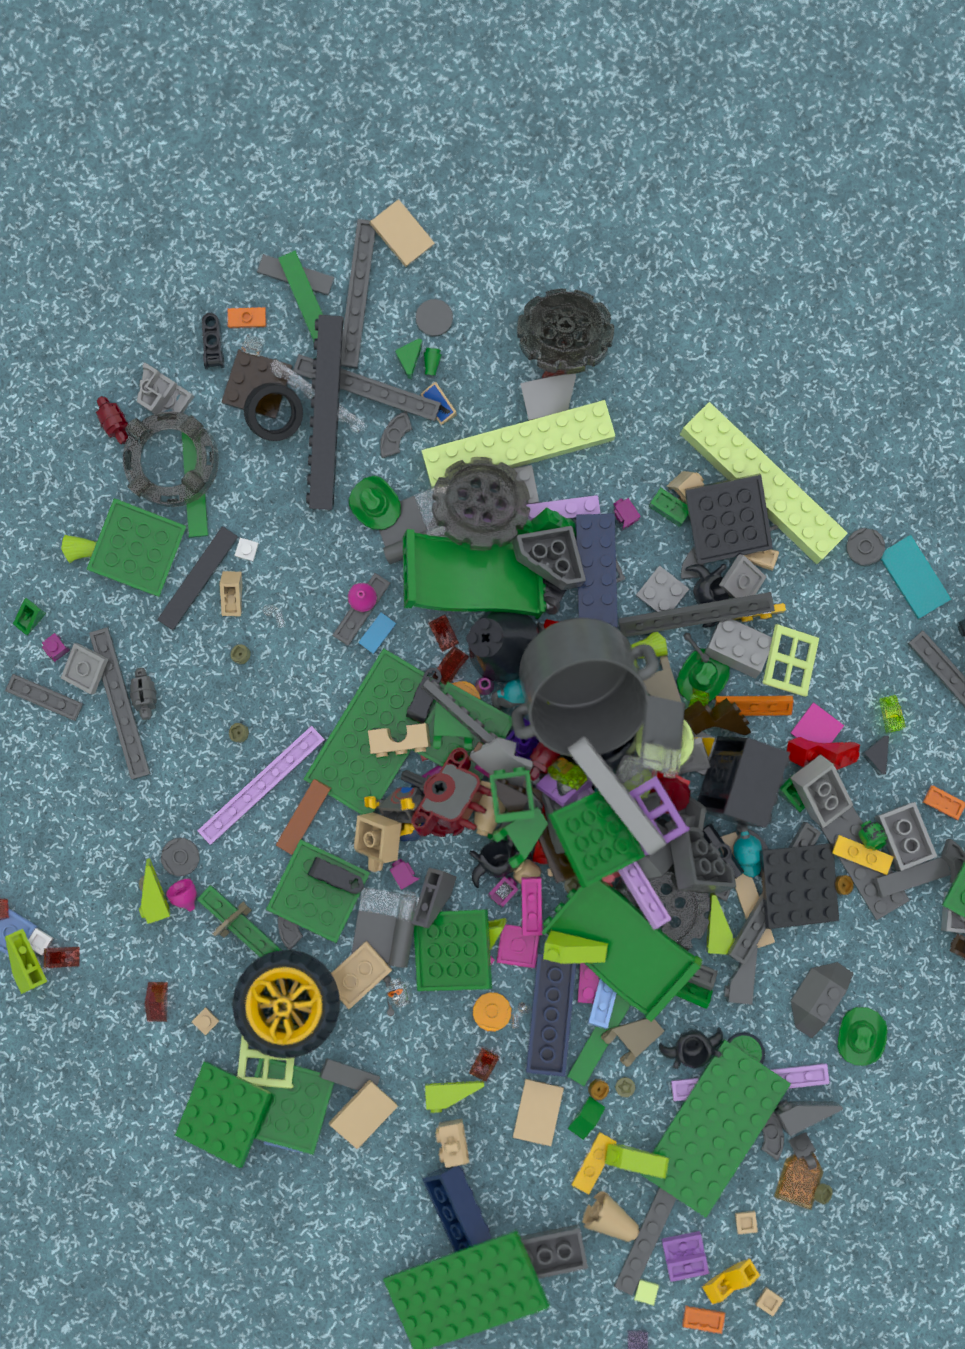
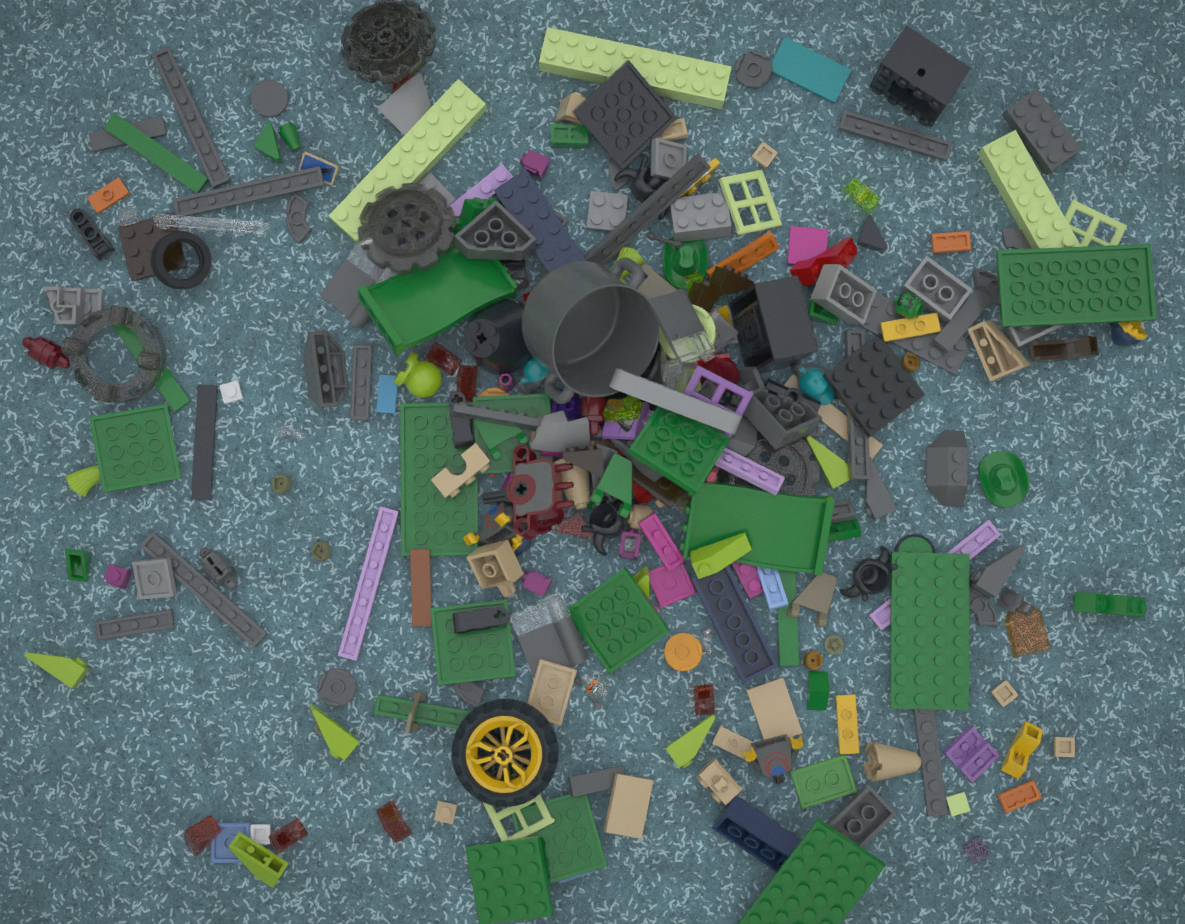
camera: 30 degrees left, 0 degrees up
dark pink helmet [166,879,197,911] -> none
tan arch [220,571,243,616] -> none
black brick [306,315,344,510] -> none
green hat [348,475,401,530] -> none
dark pink helmet [348,583,377,612] -> none
tan tile [370,199,435,267] -> none
dark grey slope [411,868,457,929] -> none
green window [489,767,535,823] -> none
lime slope [605,1144,669,1178] -> none
olive tile [814,1183,833,1205] -> none
none -> dark grey wedge [303,331,349,408]
none -> lime tile [393,351,442,398]
none -> clear red slope [555,512,594,539]
none -> tan plate [712,726,754,759]
none -> dark grey torso [742,734,803,784]
none -> tan plate [751,142,778,169]
none -> bright green tile [790,754,858,809]
none -> tan wedge [968,320,1031,382]
none -> green arch [1074,592,1147,618]

